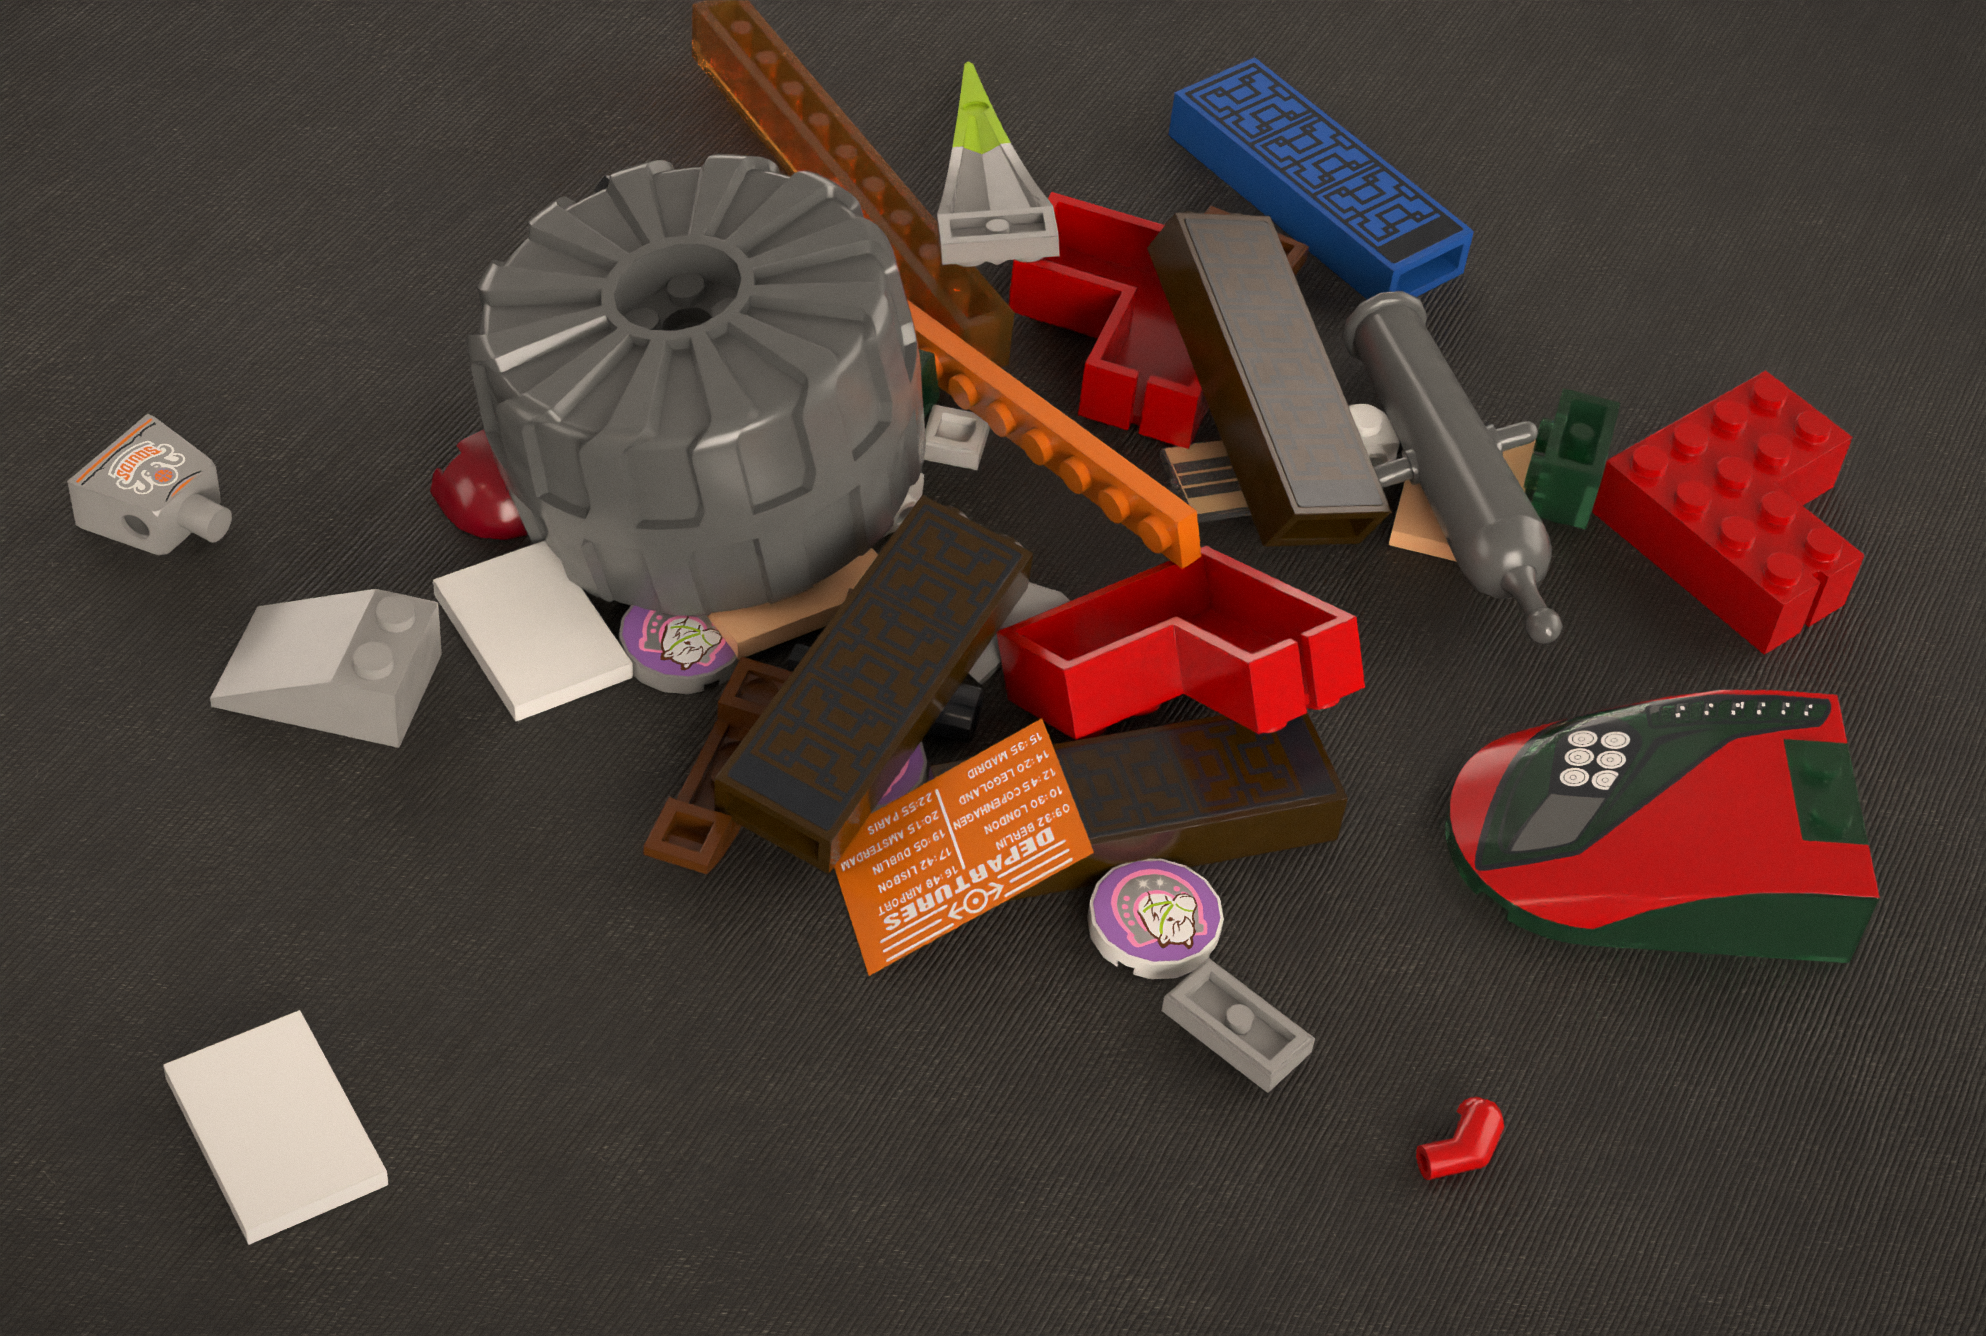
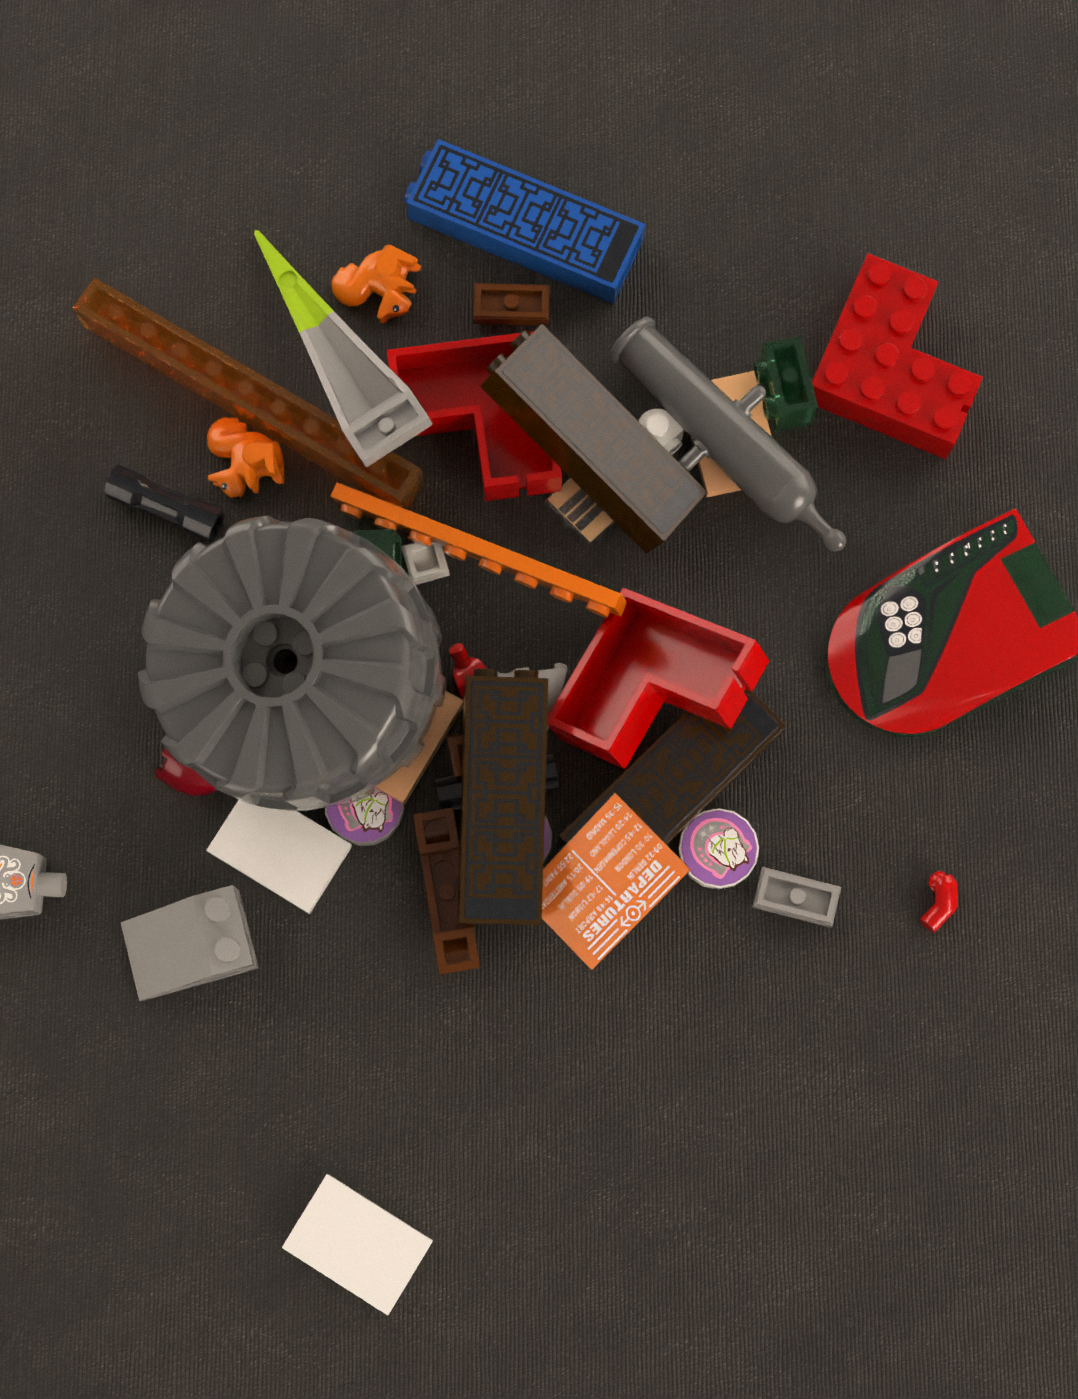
camera: 25 degrees left, 30 degrees up
none -> orange animal [331,244,422,324]

